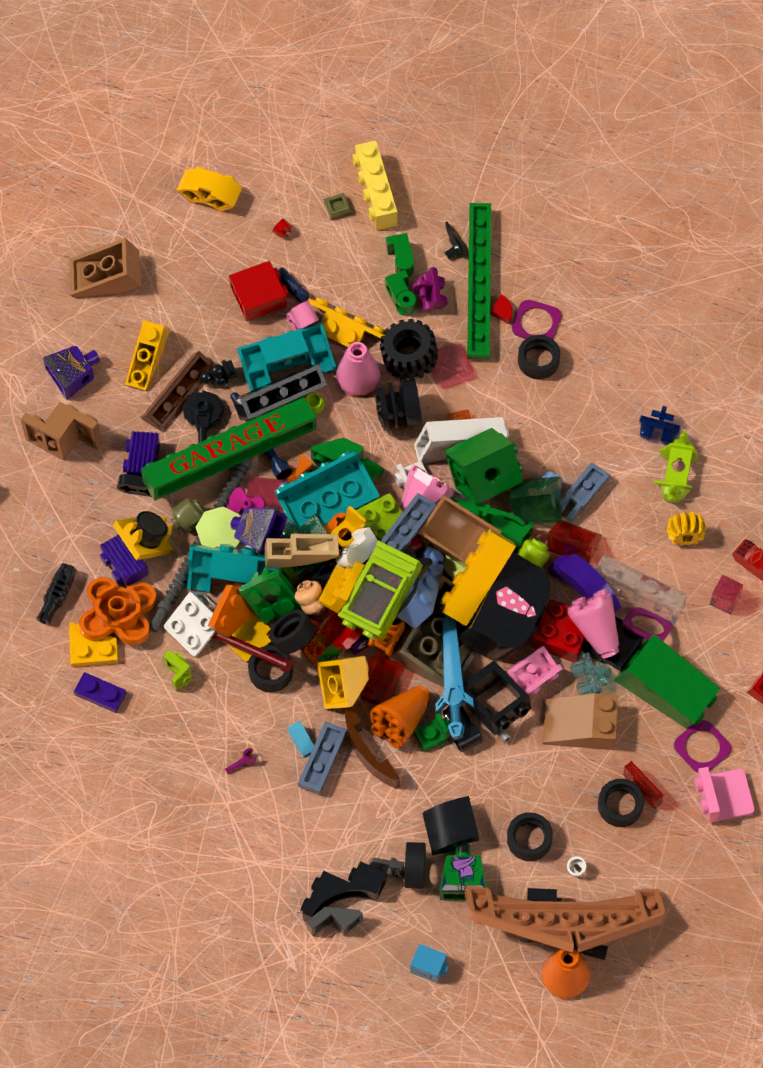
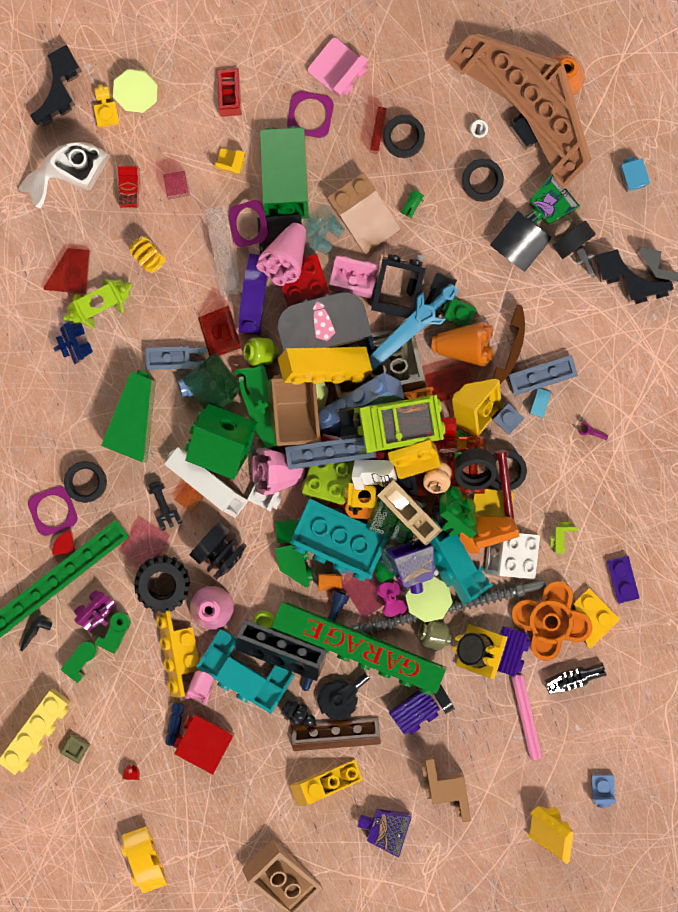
camera: 130 degrees left, 25 degrees up
none -> clear red wing [44,248,91,294]
none -> green slope [101,370,156,463]
none -> black hinge [147,480,182,531]
none -> yellow panel [214,148,246,176]
none -> green pin [400,189,424,219]
none -> sand blue brick [492,403,525,435]
none -> bright pink axle [512,674,542,760]

